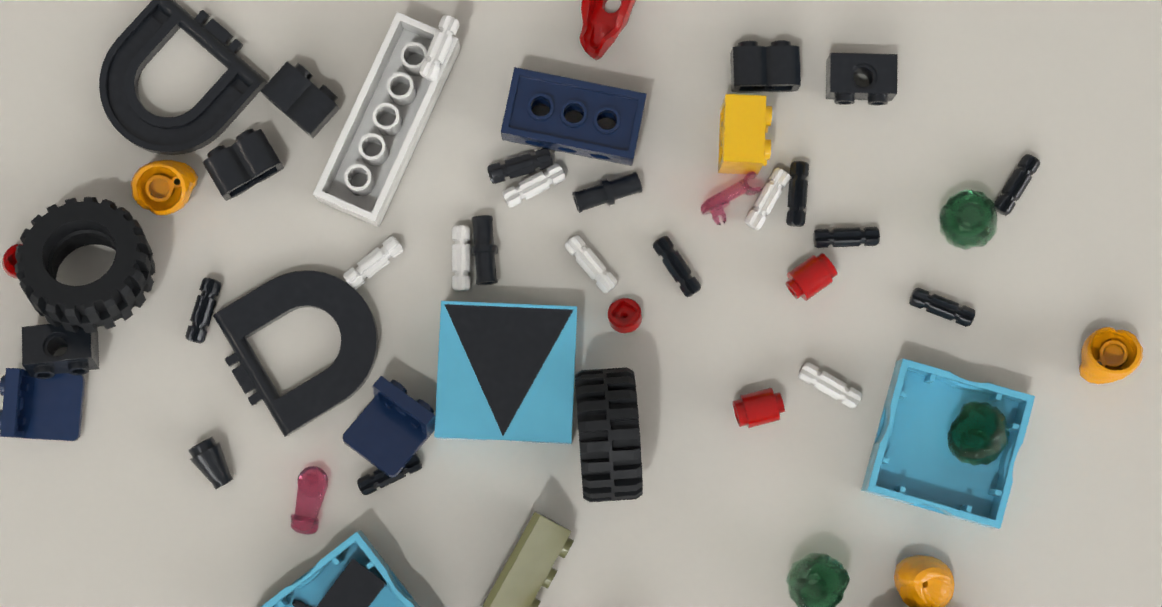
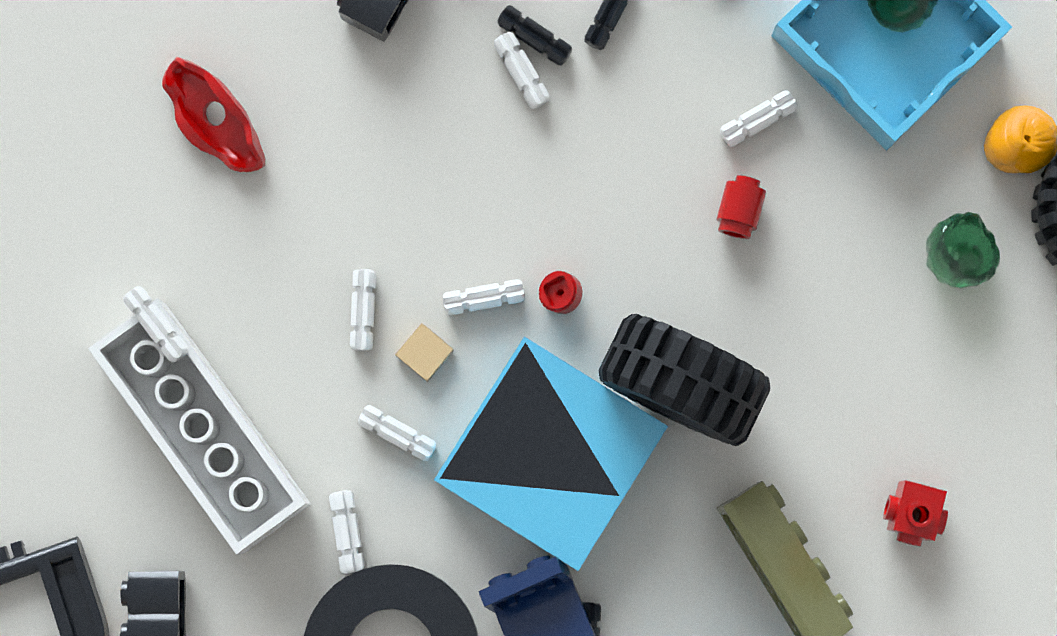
camera: 55 degrees left, 0 degrees up
black brick [261,61,339,138] -> none
black pin [471,215,498,285] -> none
black axle [487,148,553,184] -> none
dark blue brick [501,67,647,166] -> none
black pin [572,172,642,213] -> none
black axle [653,236,701,297] -> none
clear pink piece [700,172,762,225] -> none
yellow brick [718,94,772,175] -> none
red brick [785,253,837,301] -> none
none -> tan tile [395,323,454,382]

